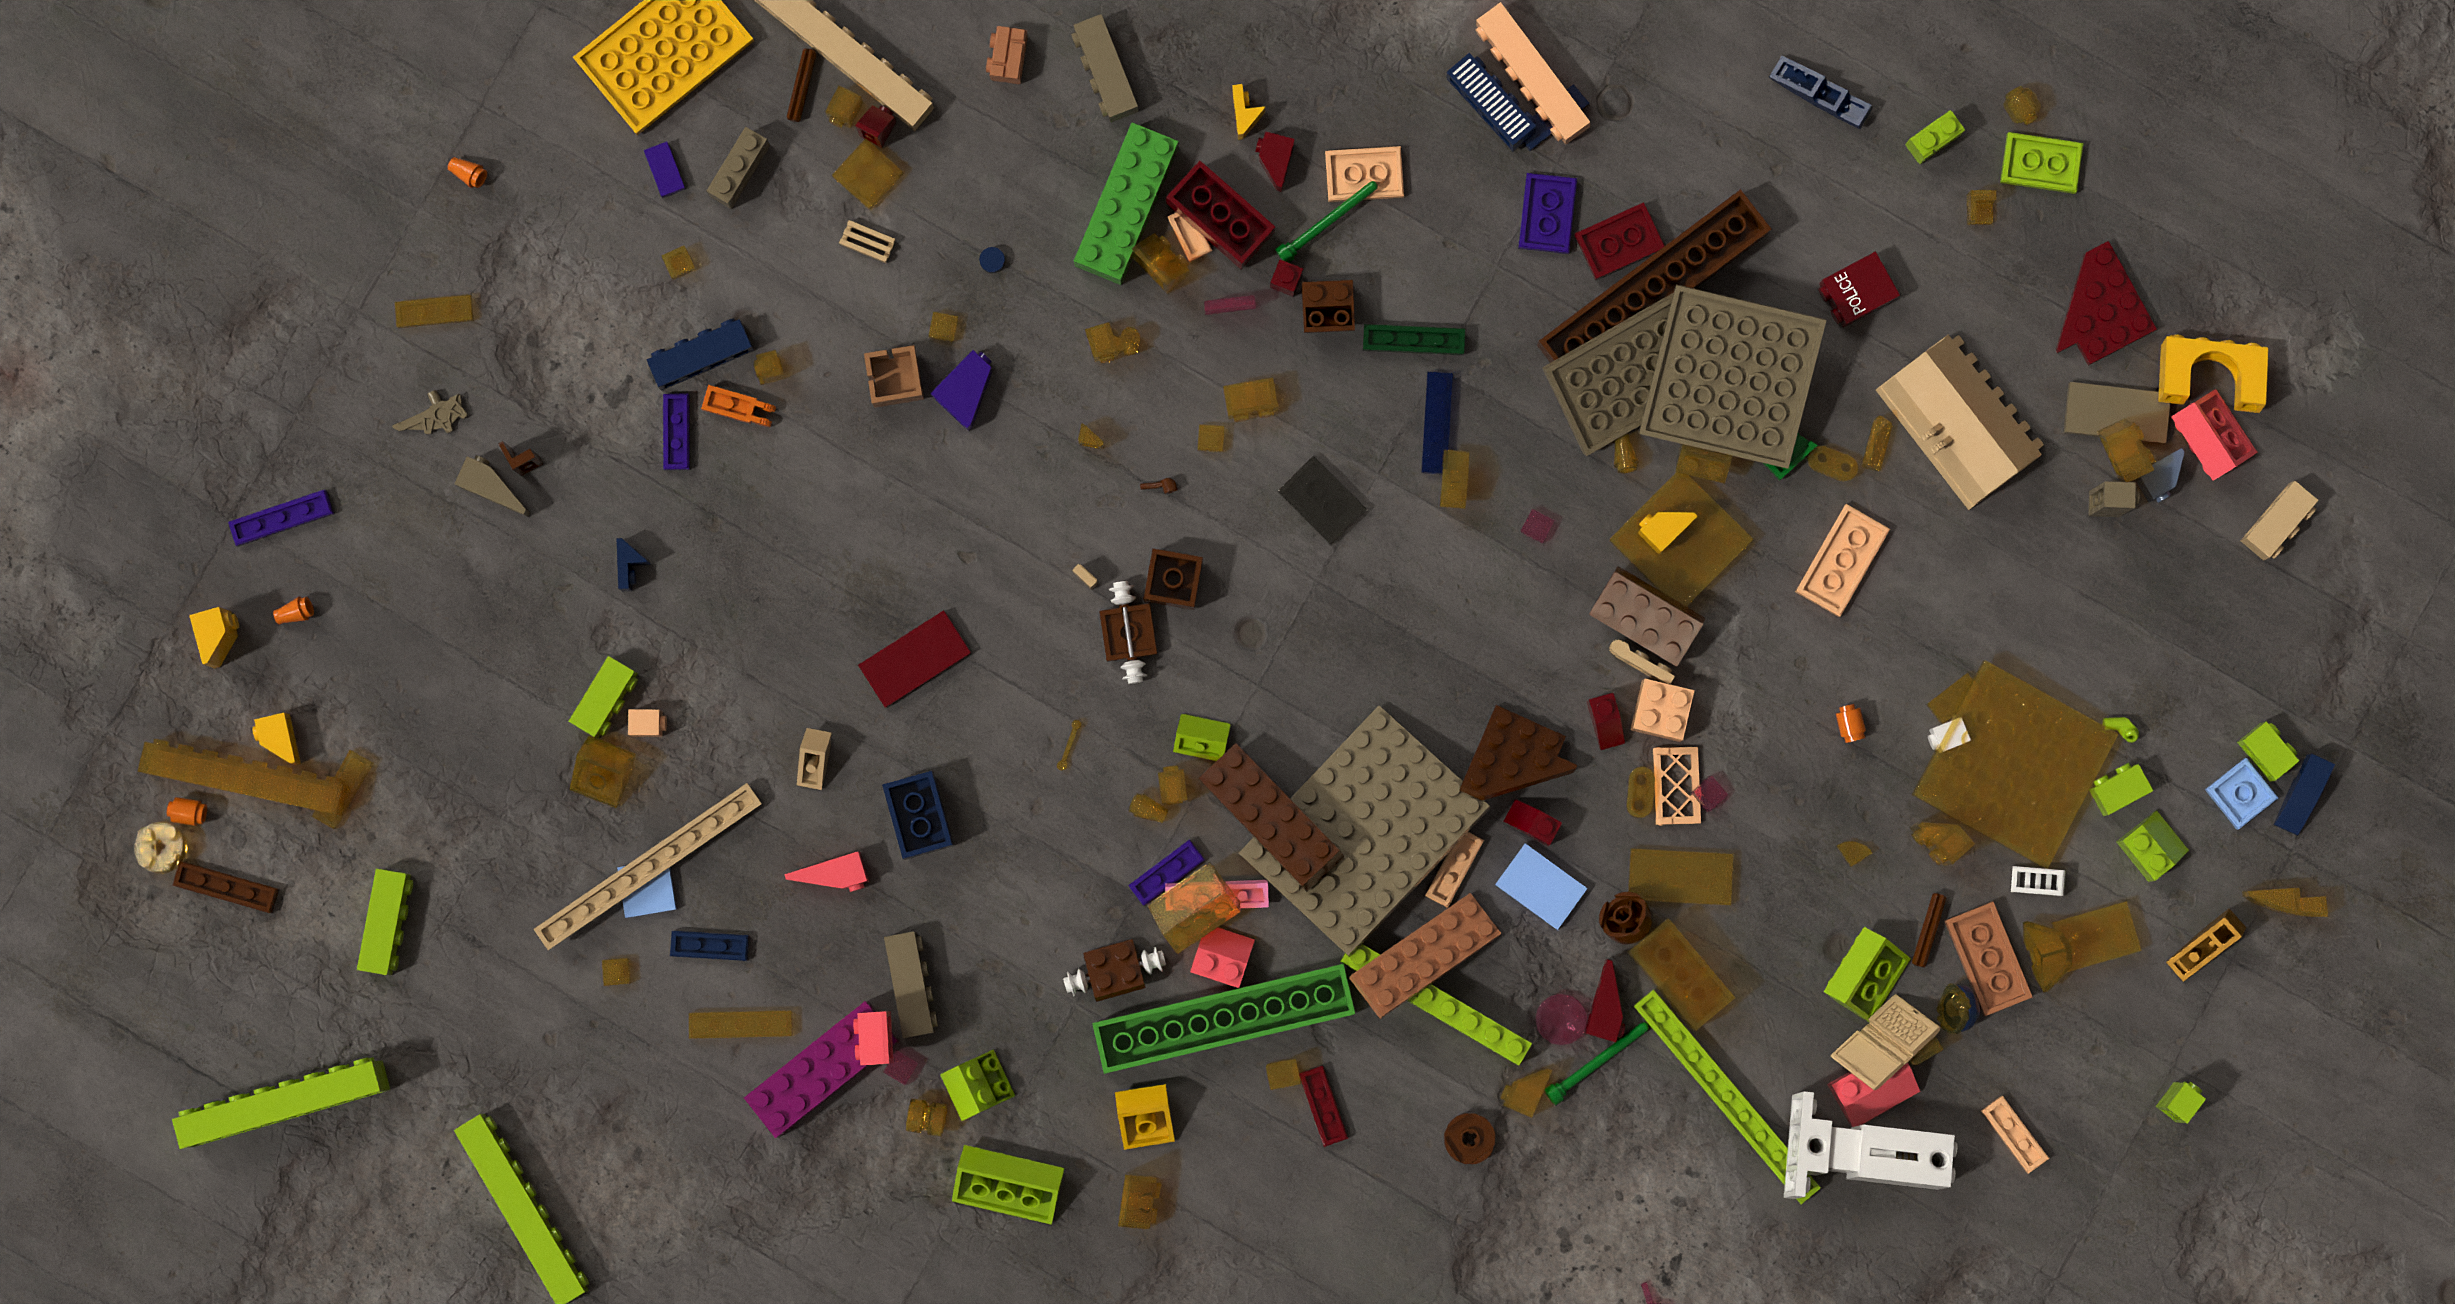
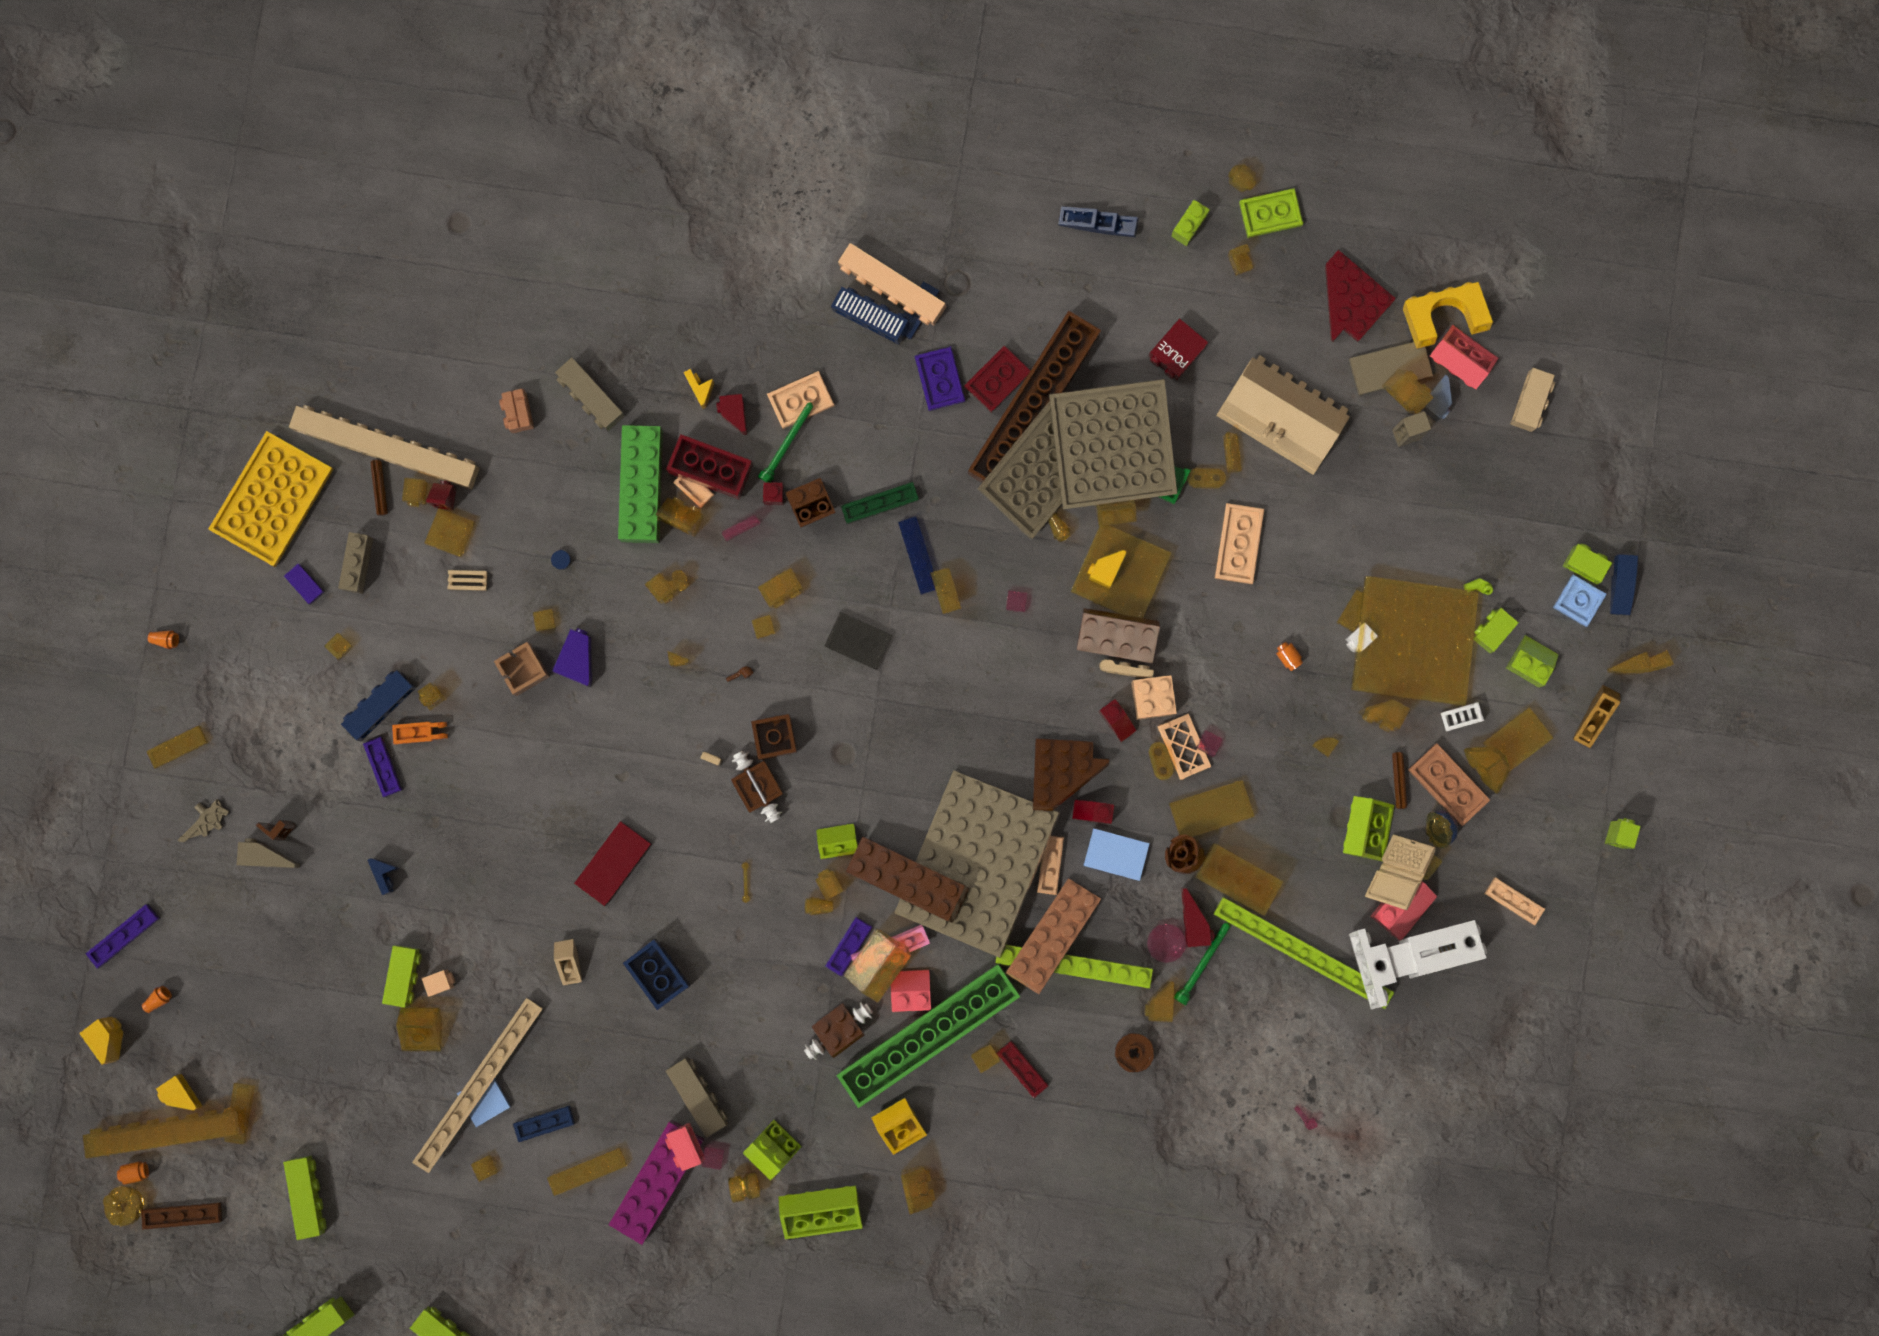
camera: 20 degrees left, 0 degrees up
coral slope [784,852,869,892] -> none

